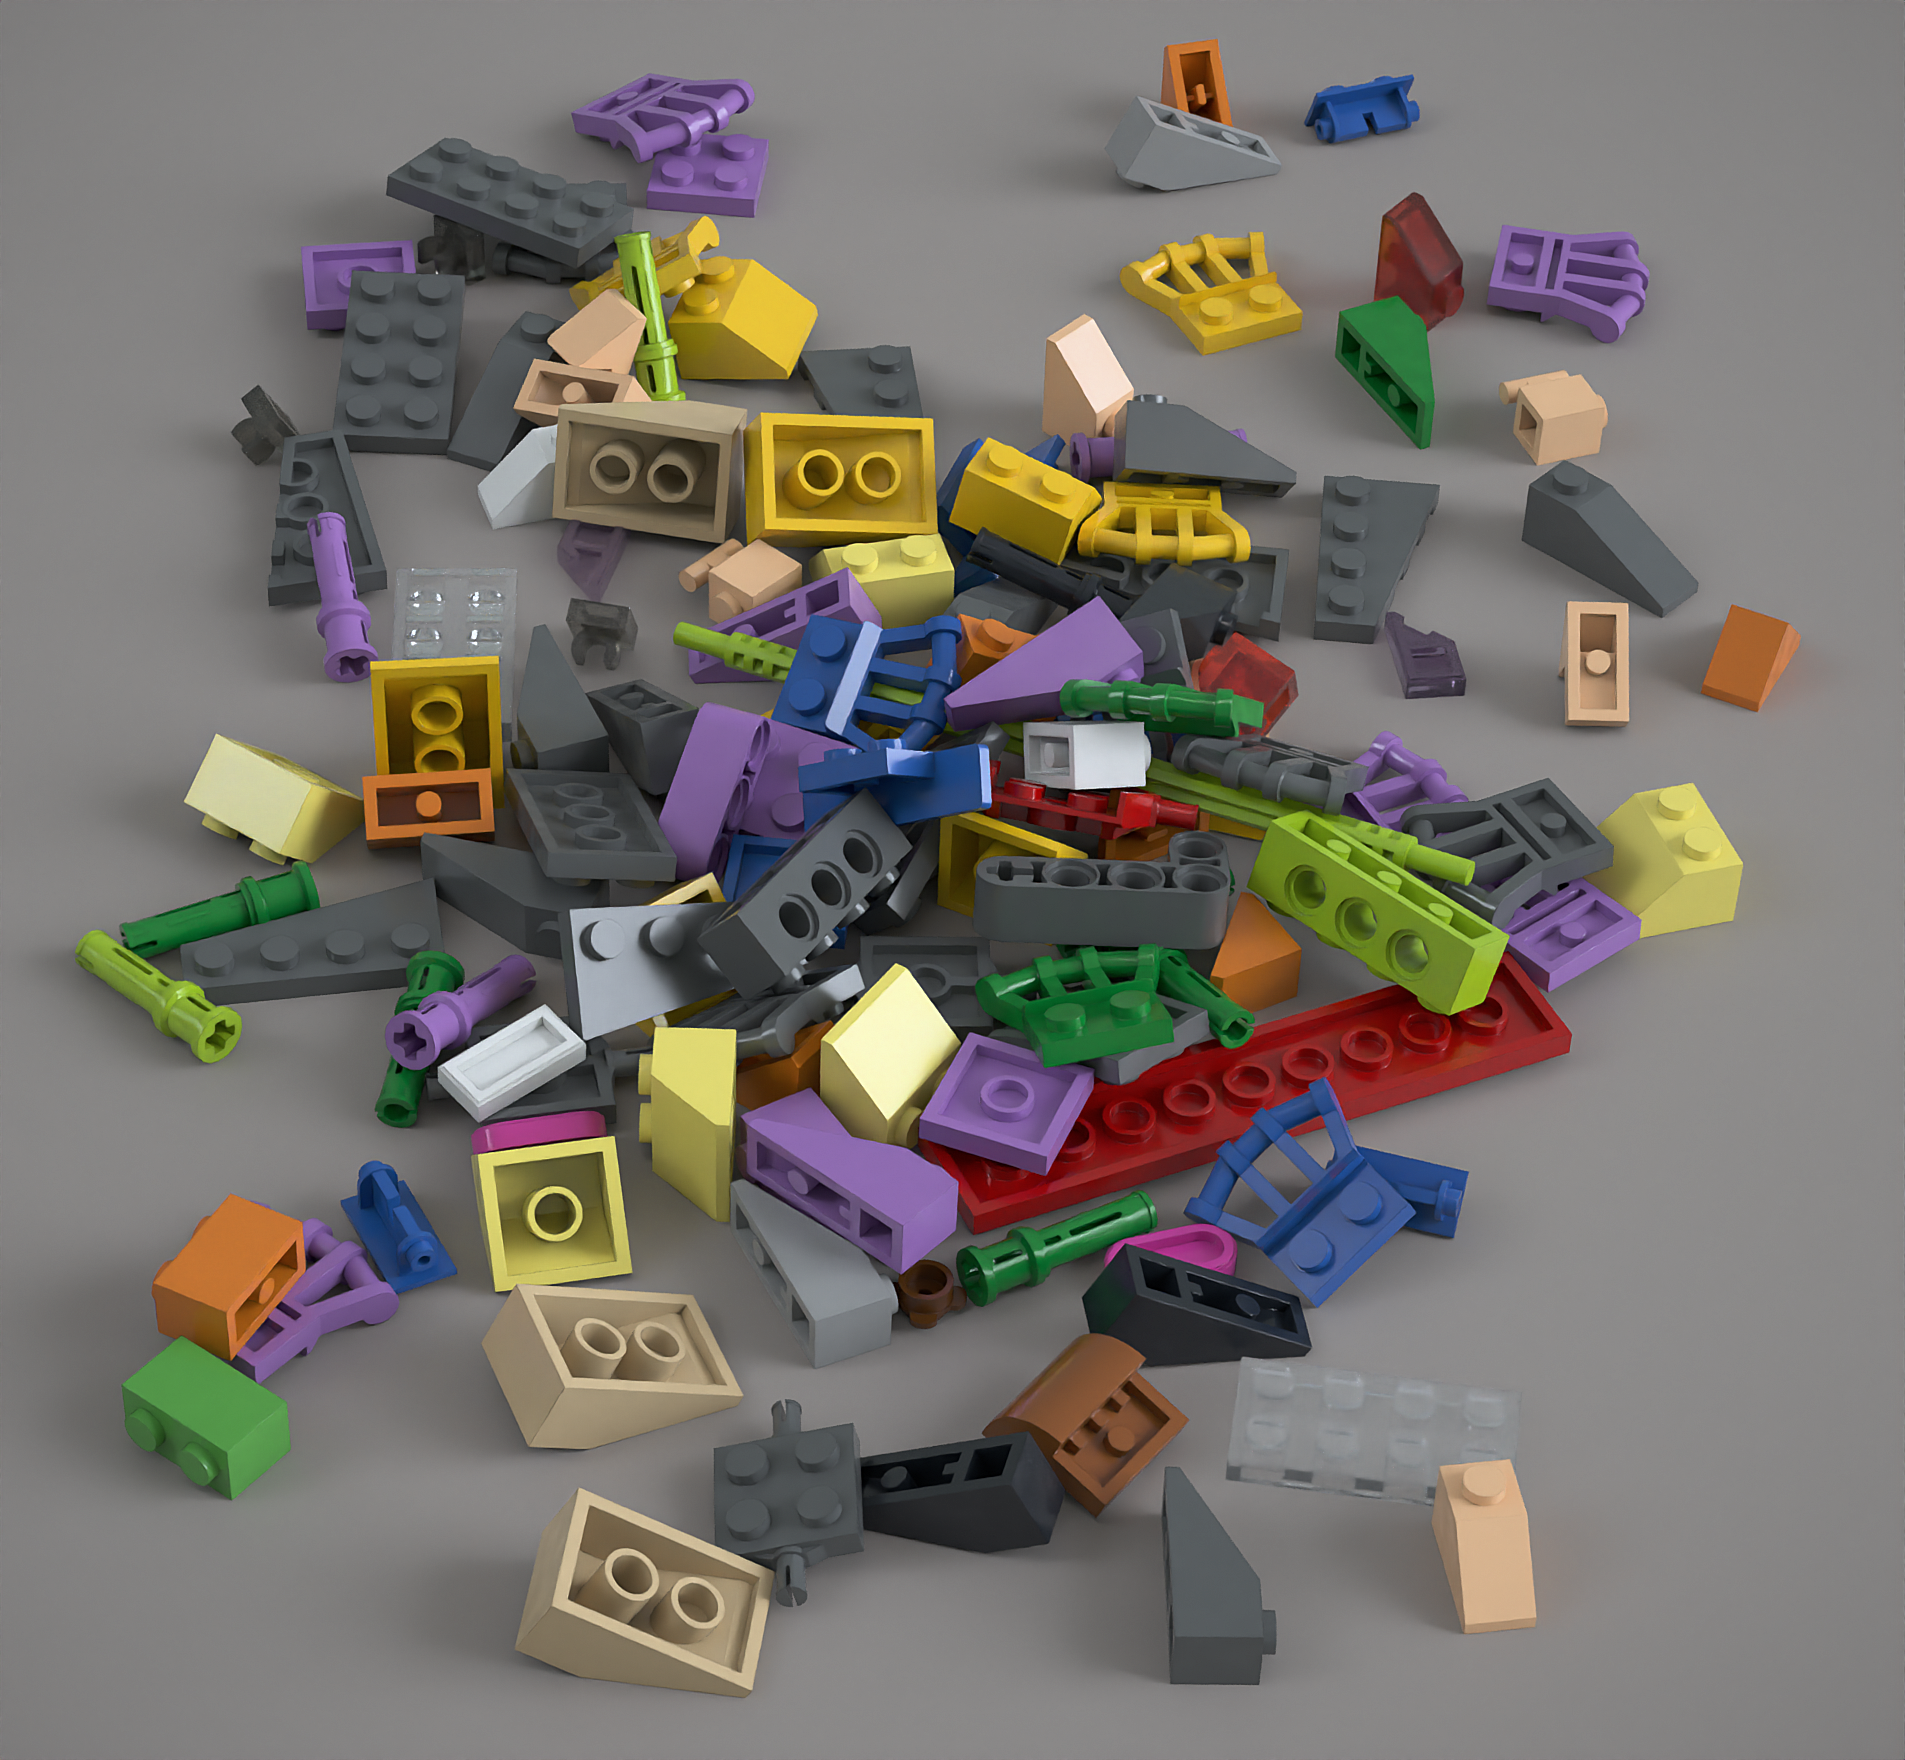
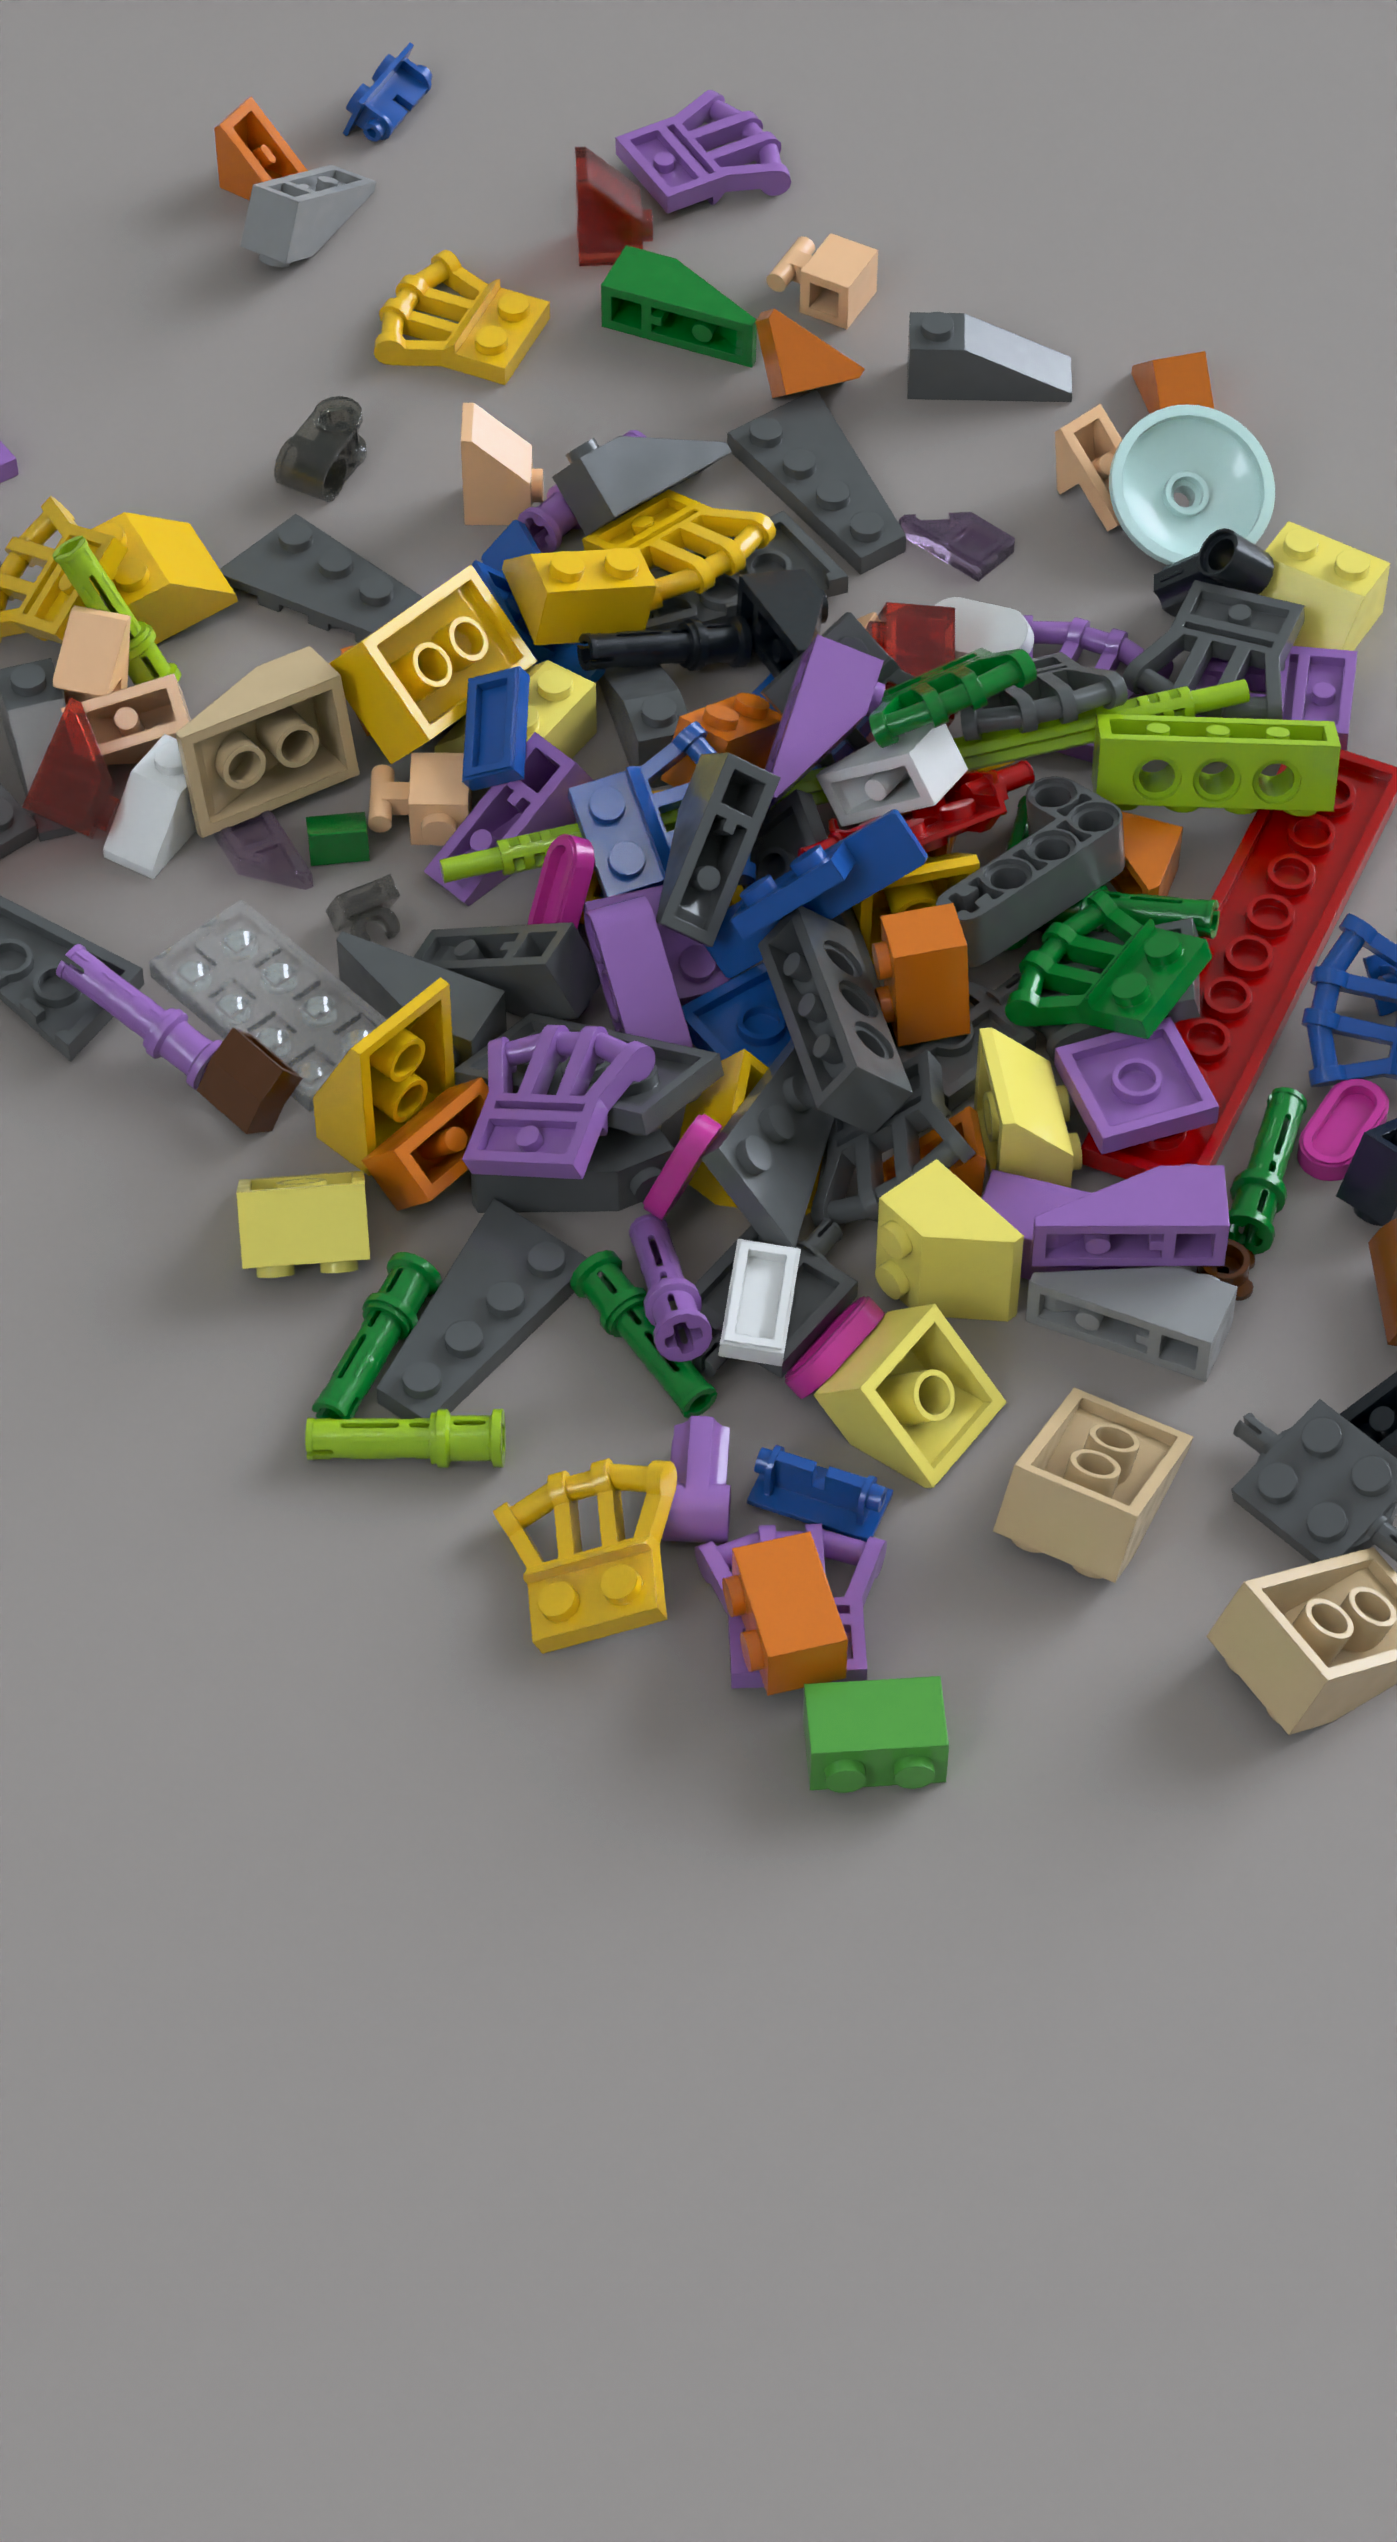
camera: 40 degrees left, 10 degrees up
none -> clear red slope [22,698,120,840]
none -> reddish brown piece [196,1027,303,1134]
none -> clear smoke piece [274,396,367,503]
none -> green slope [306,812,370,866]
none -> blue tile [462,666,530,791]
none -> medium lavender plate [462,1025,655,1179]
none -> yellow plate [493,1458,677,1654]
none -> dark pink tile [527,834,595,929]
none -> dark pink tile [643,1114,723,1221]
none -> dark grey slope [656,752,781,947]
none -> medium lavender piece [661,1416,731,1544]
none -> orange slope [755,308,865,398]
none -> orange brick [872,903,970,1047]
none -> white tile [923,597,1034,659]
none -> light aqua dish [1109,404,1275,565]
none -> black piece [1154,528,1274,617]

